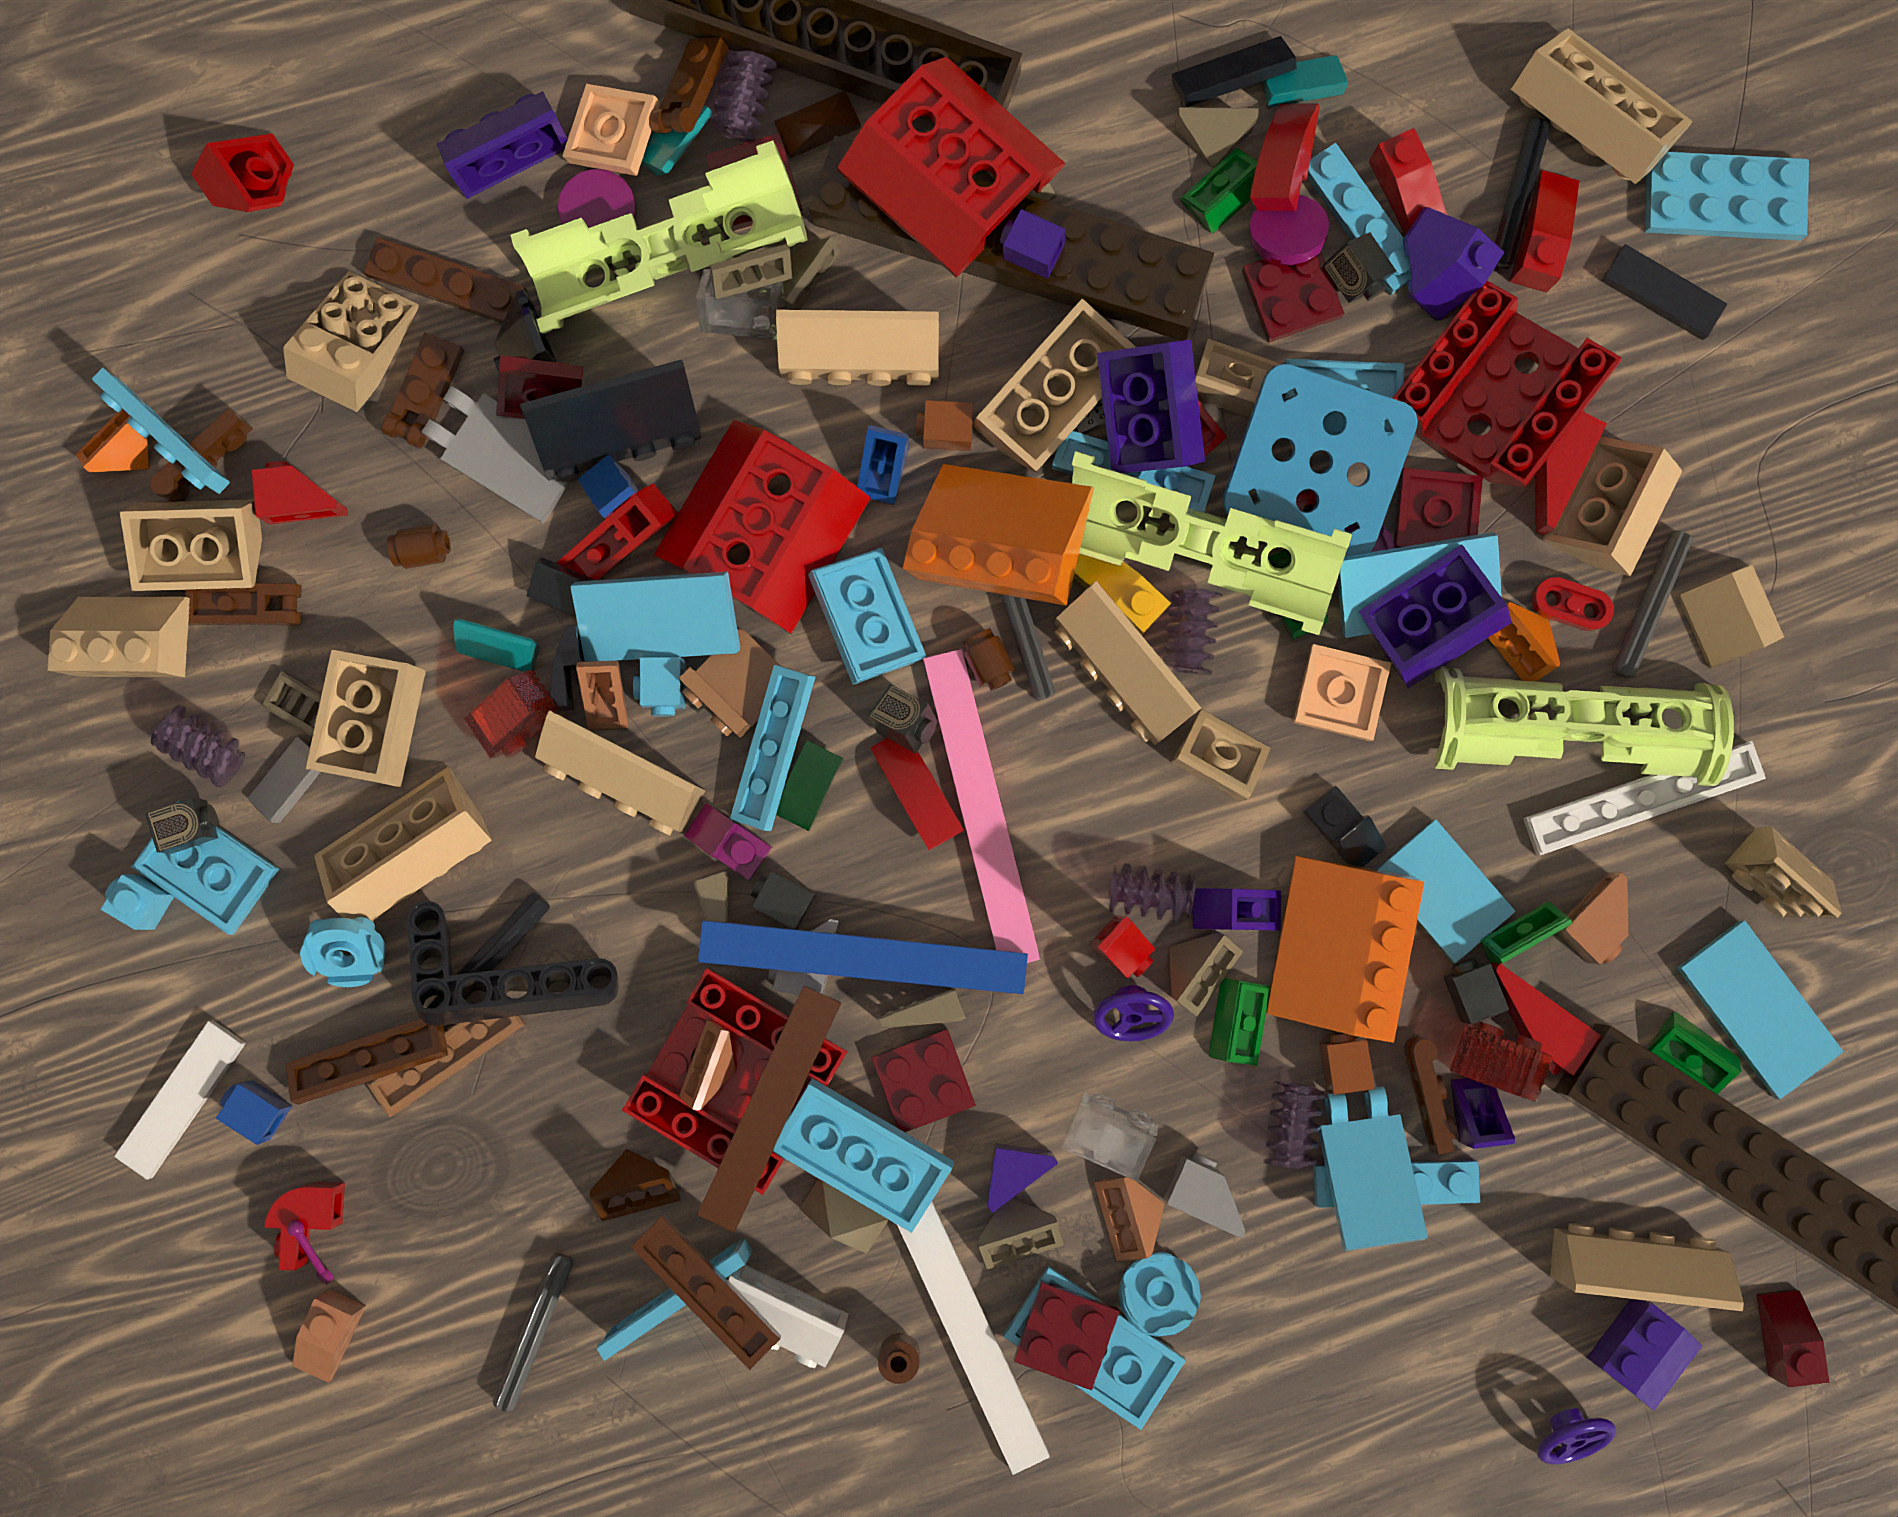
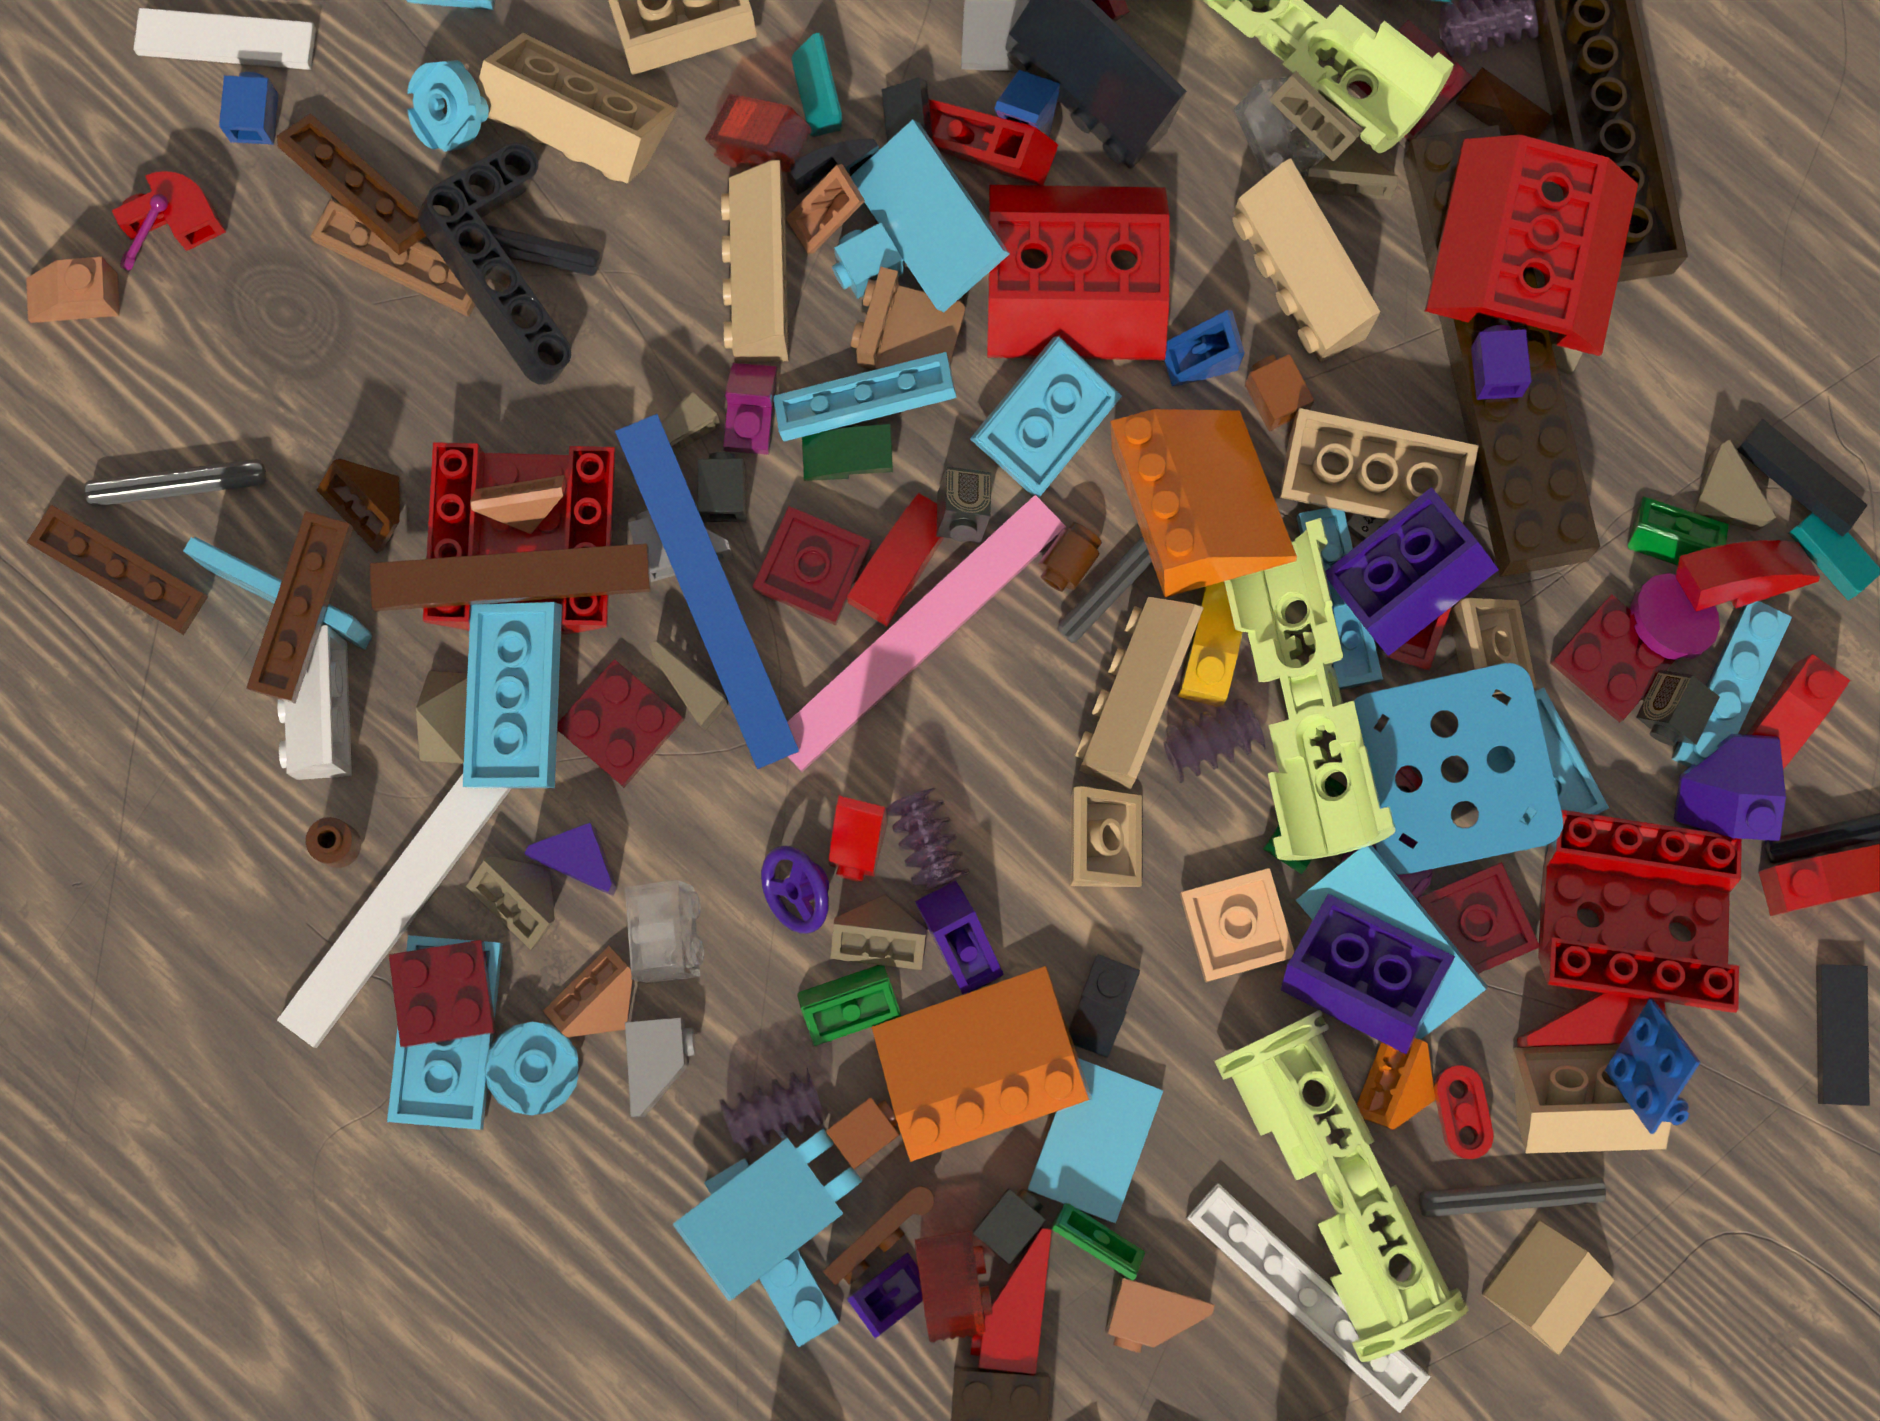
camera: 60 degrees right, 5 degrees down
none -> reddish brown plate [26,504,208,635]
none -> dark red plate [752,506,872,626]
none -> blue hinge [1605,998,1700,1134]

